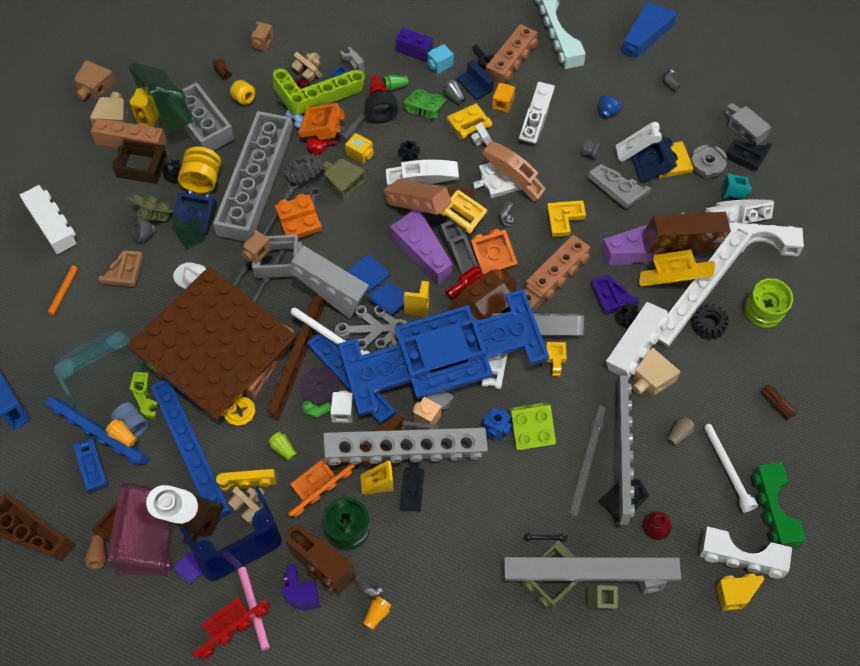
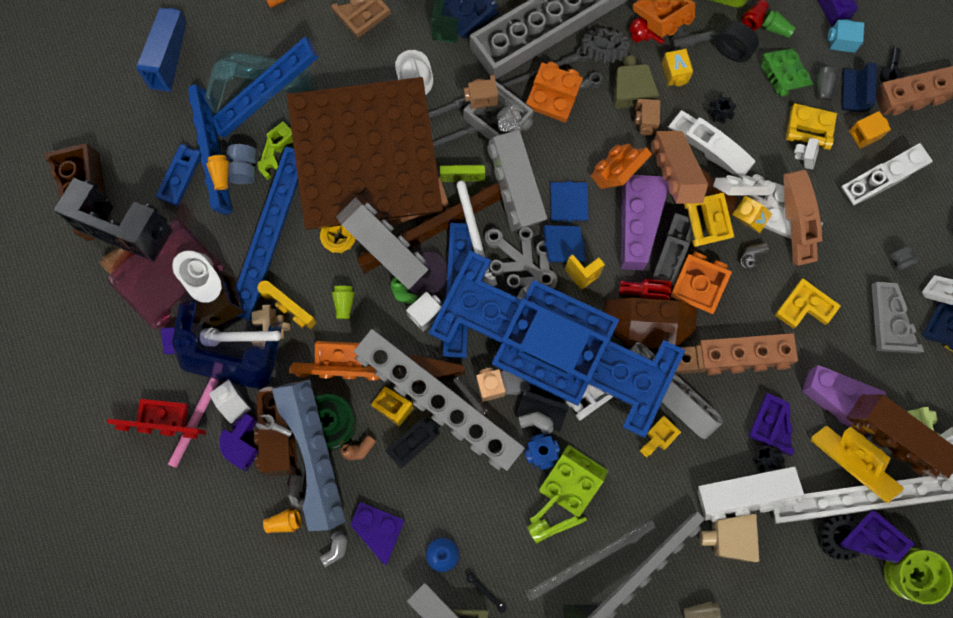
camera: 40 degrees right, 15 degrees up
none -> black plate [54,178,173,262]
none -> white piece [200,328,281,346]
none -> white brick [209,380,251,423]
none -> blue plate [212,37,319,138]
none -> light grey hand [256,415,292,437]
none -> sand blue arch [272,380,346,531]
none -> light grey arm [320,531,348,567]
none -> light grey wedge [336,197,428,290]
none -> nougat arm [340,435,376,460]
none -> dark purple wing [350,502,405,565]
none -> blue brick [426,537,460,572]
none -> lime tile [440,165,485,182]
none -> clear hinge [497,101,522,132]
none -> black panel [515,391,569,432]
none -> light grey arm [518,412,553,434]
none -> lime plant [527,495,587,543]
none -> orange plate [590,144,652,189]
none -> medium nougat brick [634,99,660,135]
none -> white plate [713,174,776,195]
none -> yellow brick [732,196,773,233]
none -> dark purple wing [841,510,914,564]

